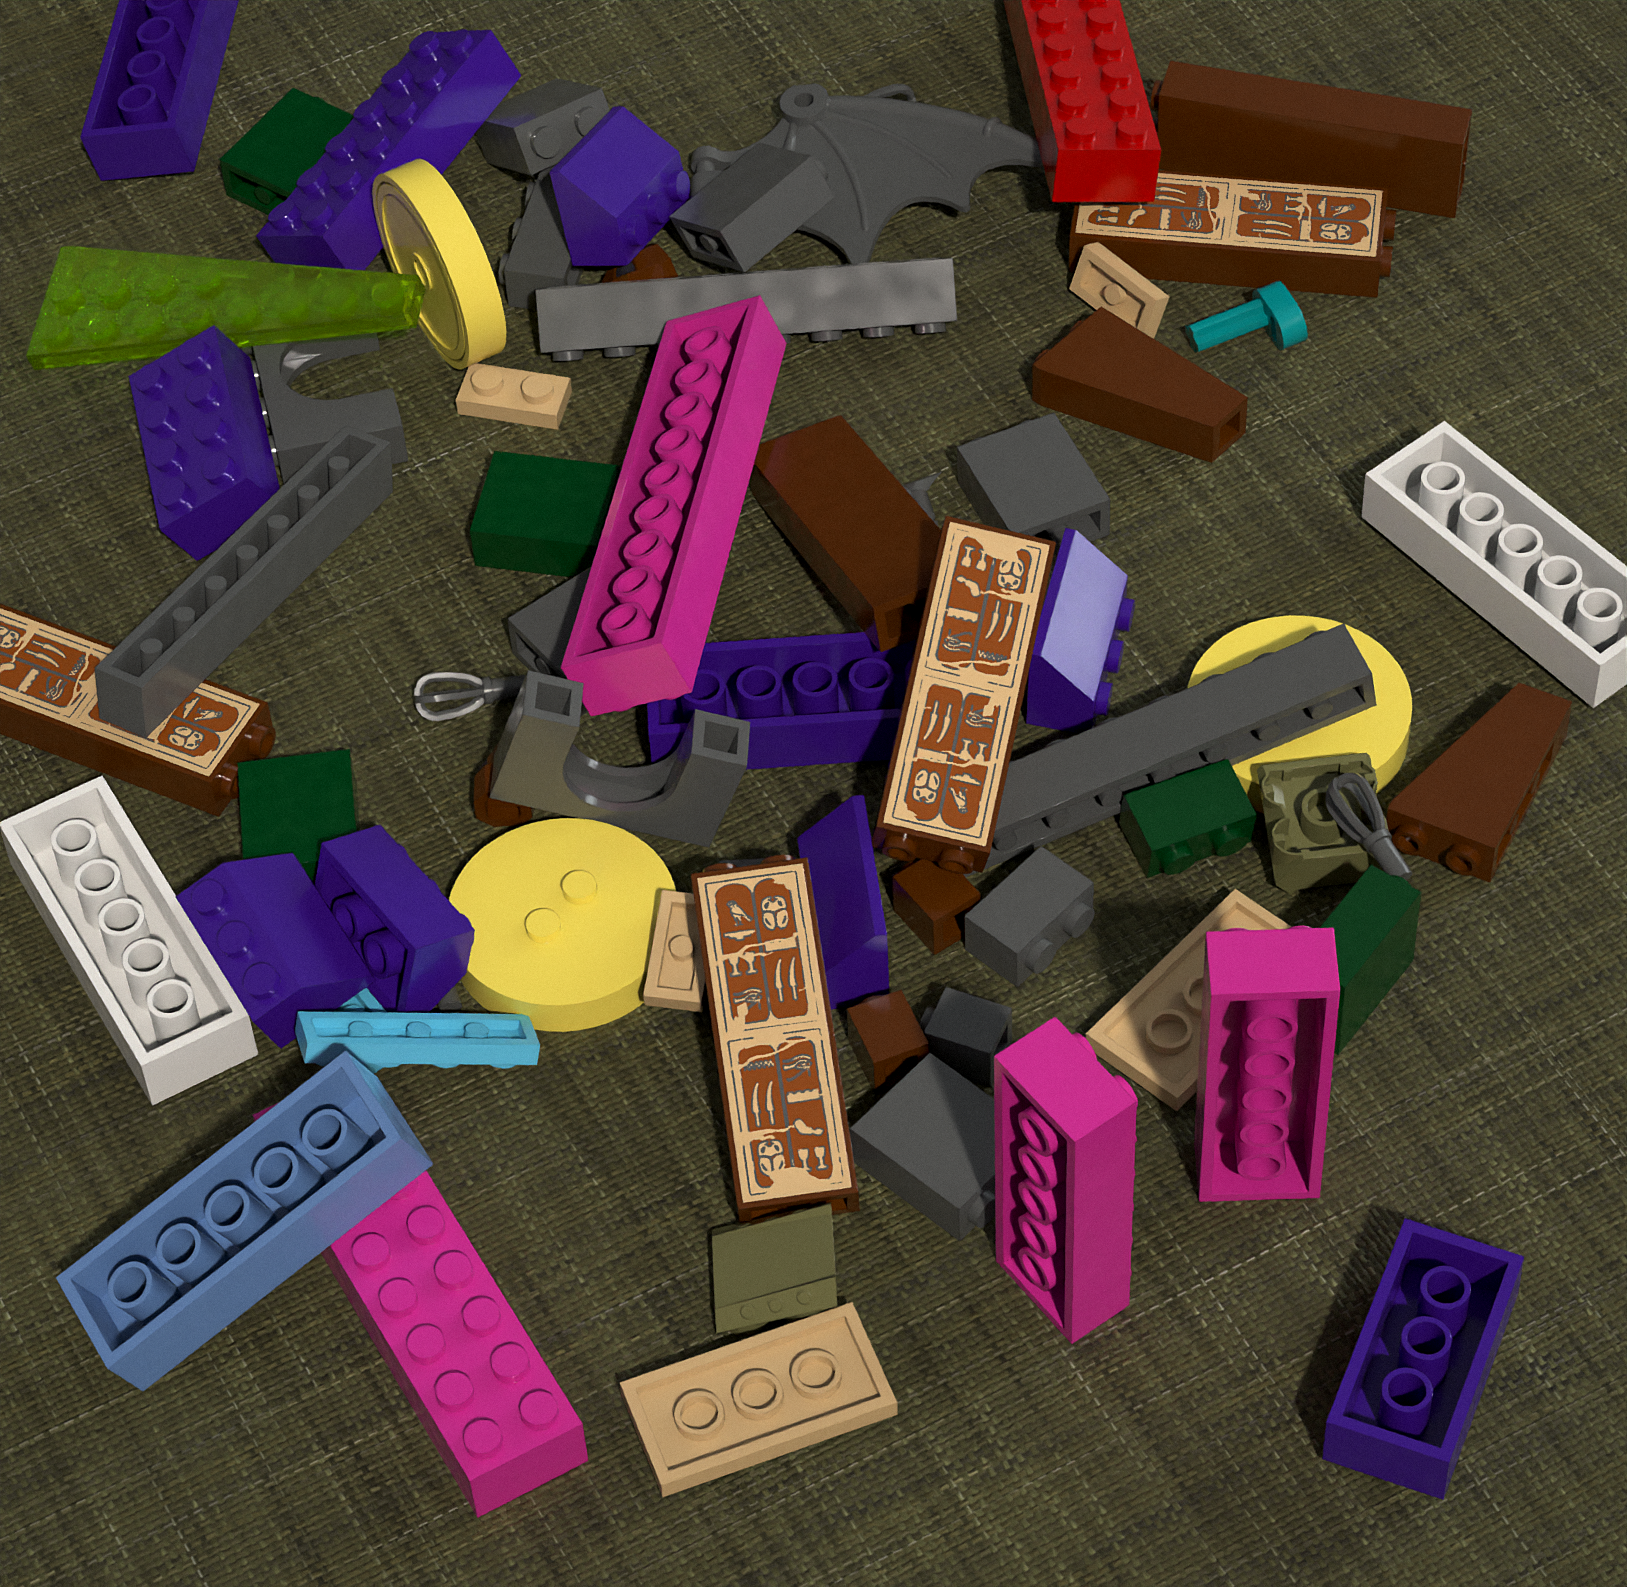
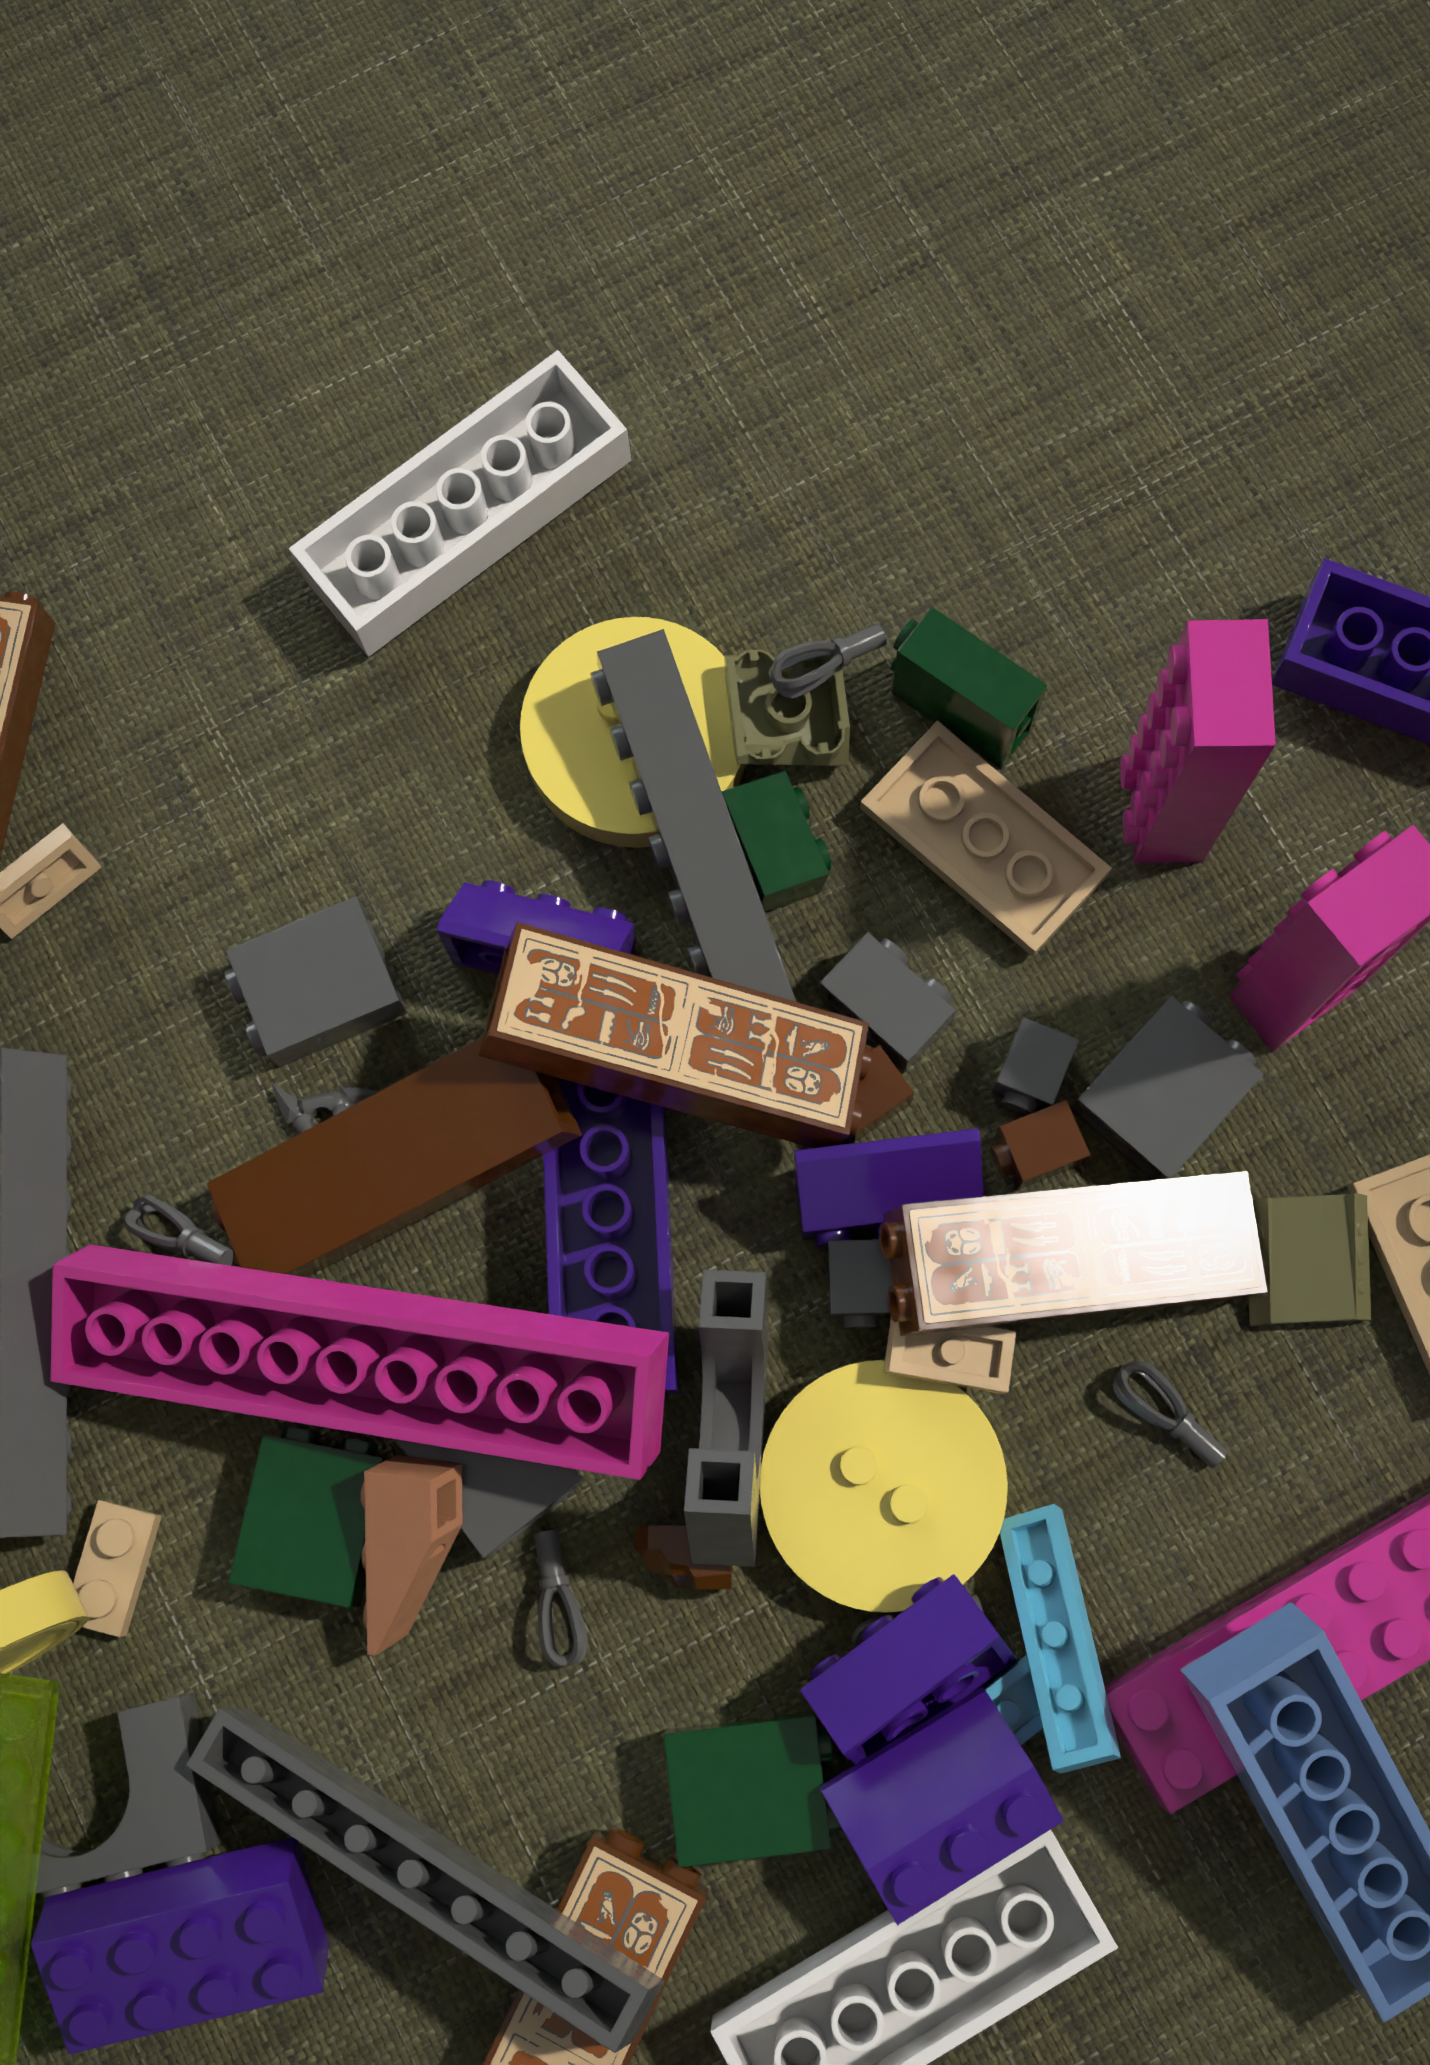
camera: 85 degrees left, 25 degrees up
reddish brown slope [1031,306,1248,463] -> none
teal piece [1185,281,1308,352] -> none
reddish brown slope [1386,683,1572,882] -> none
none -> dark grey piece [125,1194,235,1266]
none -> nougat slope [361,1455,463,1656]
none -> dark grey piece [1113,1361,1228,1469]

